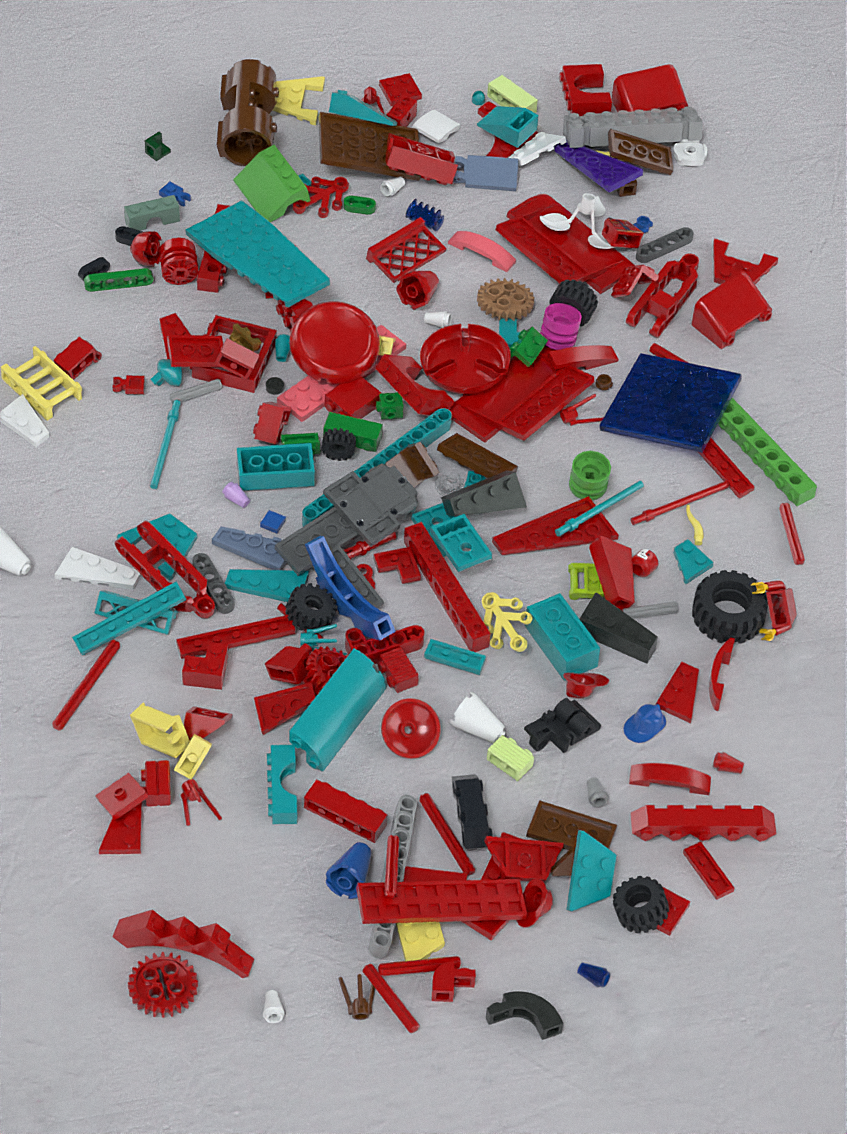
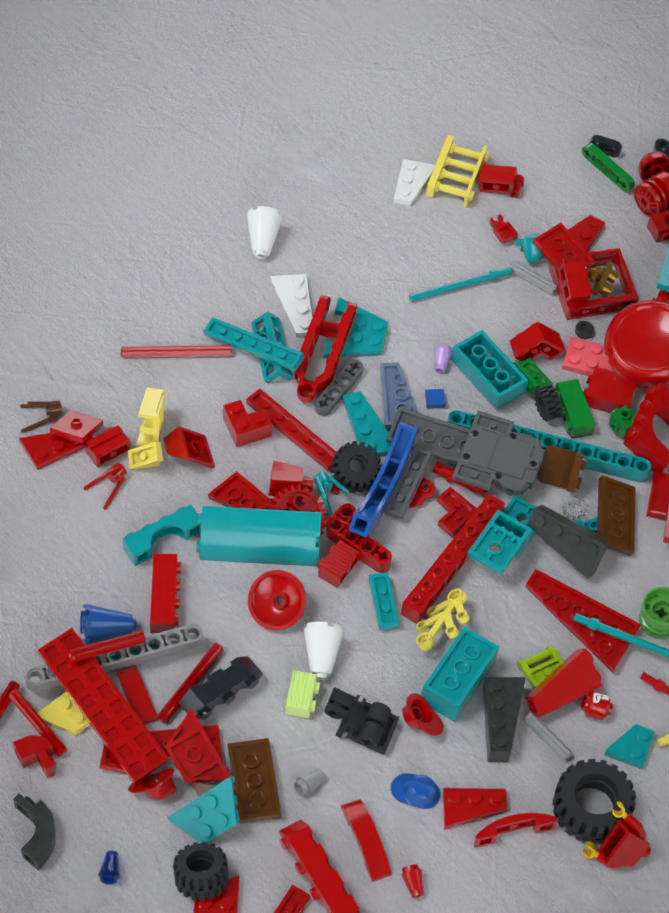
camera: 60 degrees right, 5 degrees up
none -> reddish brown plant [20,400,62,433]

